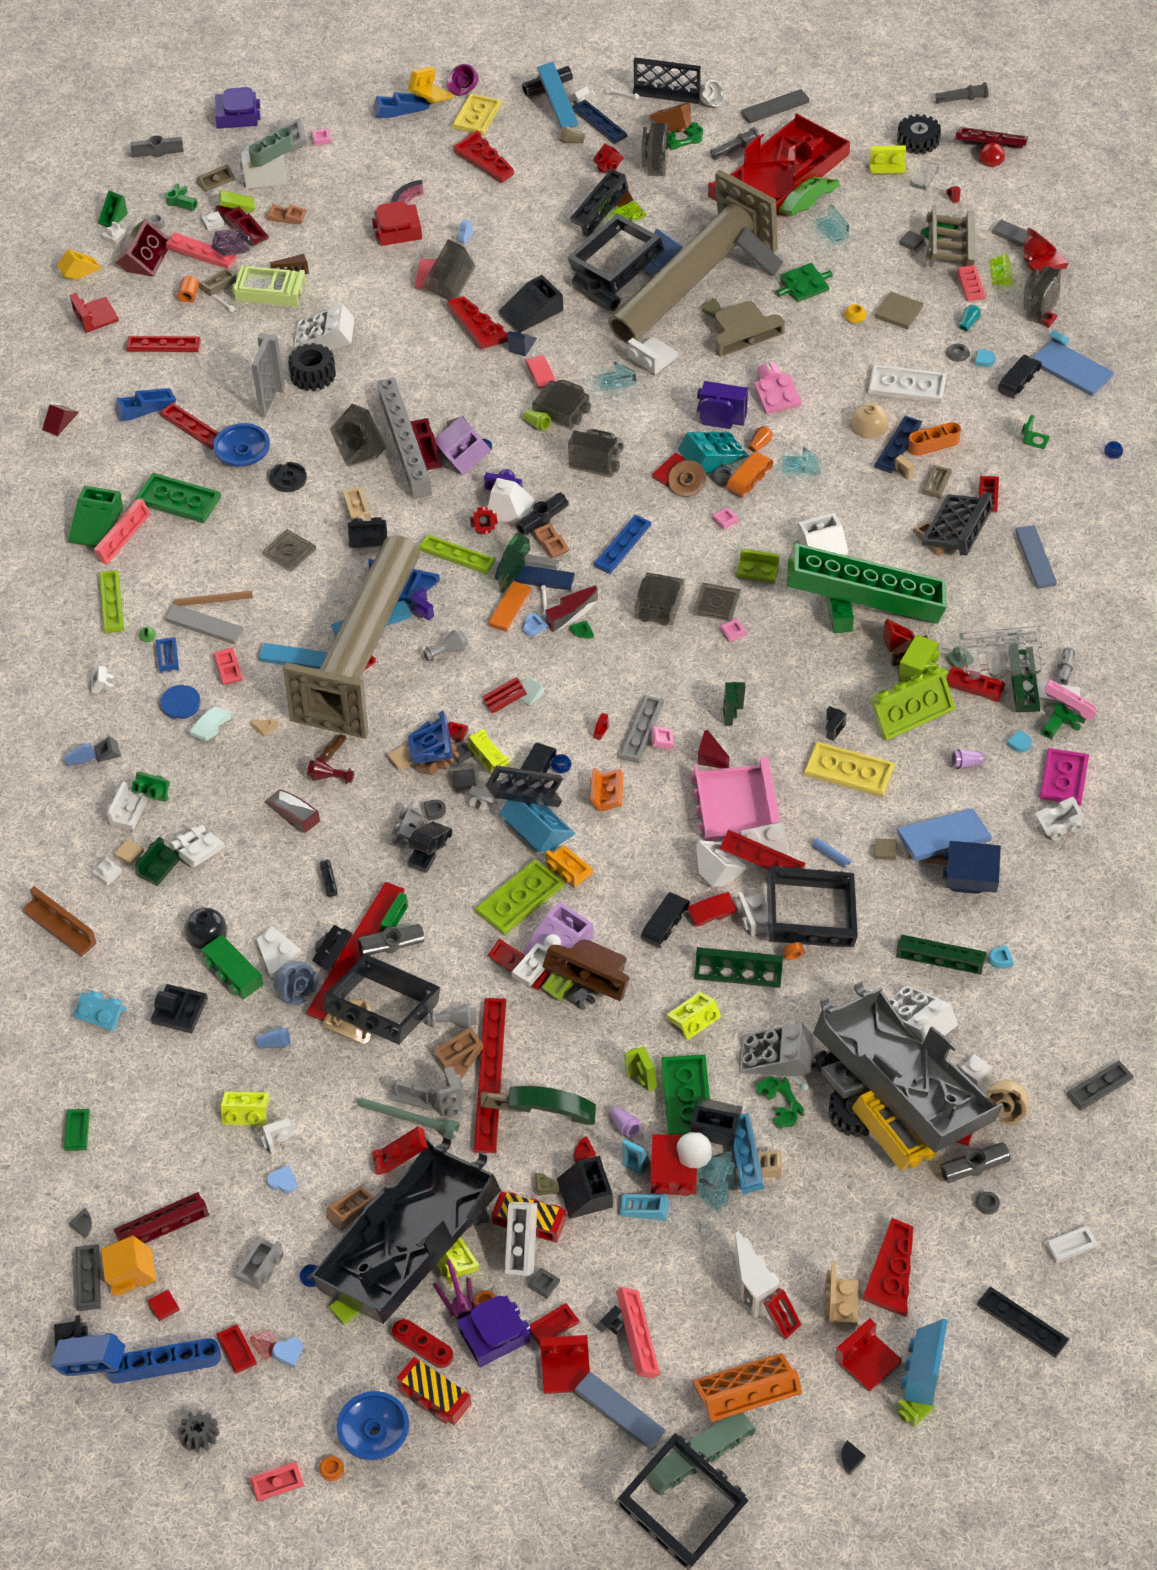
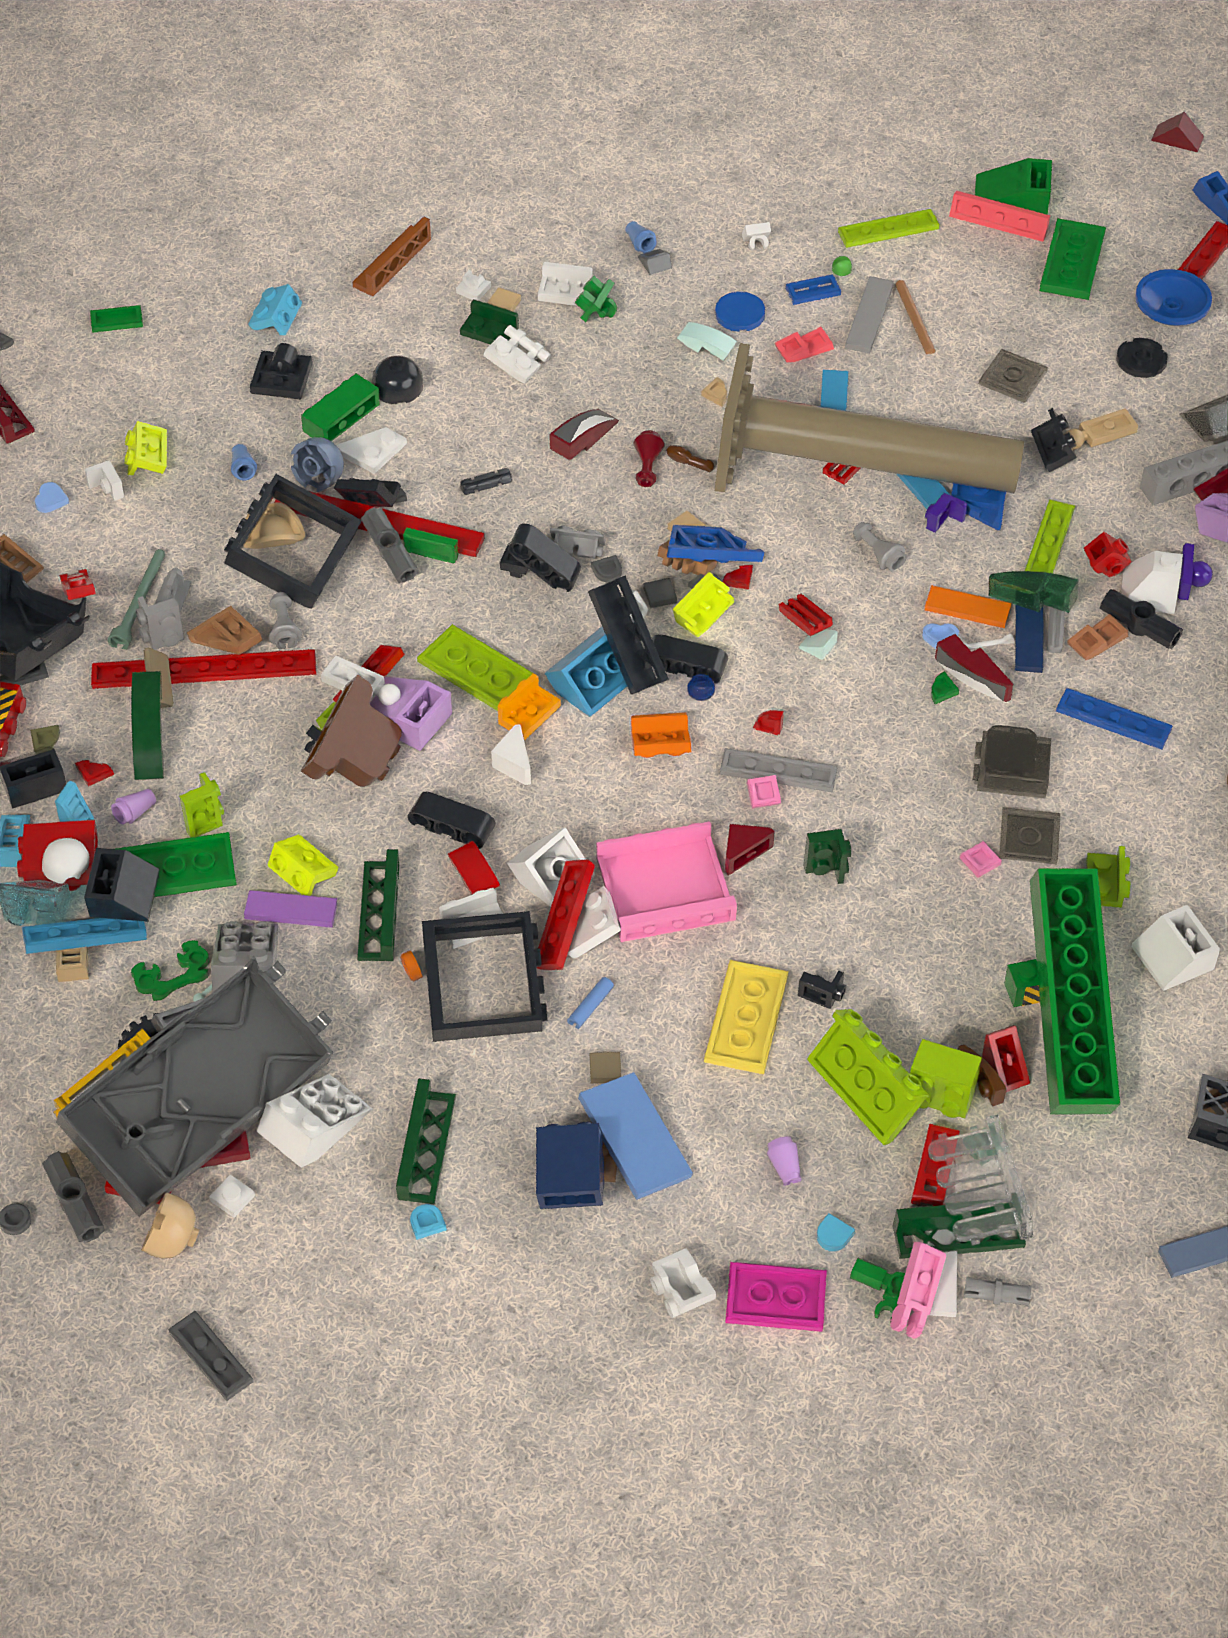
camera: 80 degrees right, 0 degrees up
bright pink tile [712,507,739,530] -> none
none -> medium lavender tile [244,890,337,928]
none -> white slope [491,724,531,785]

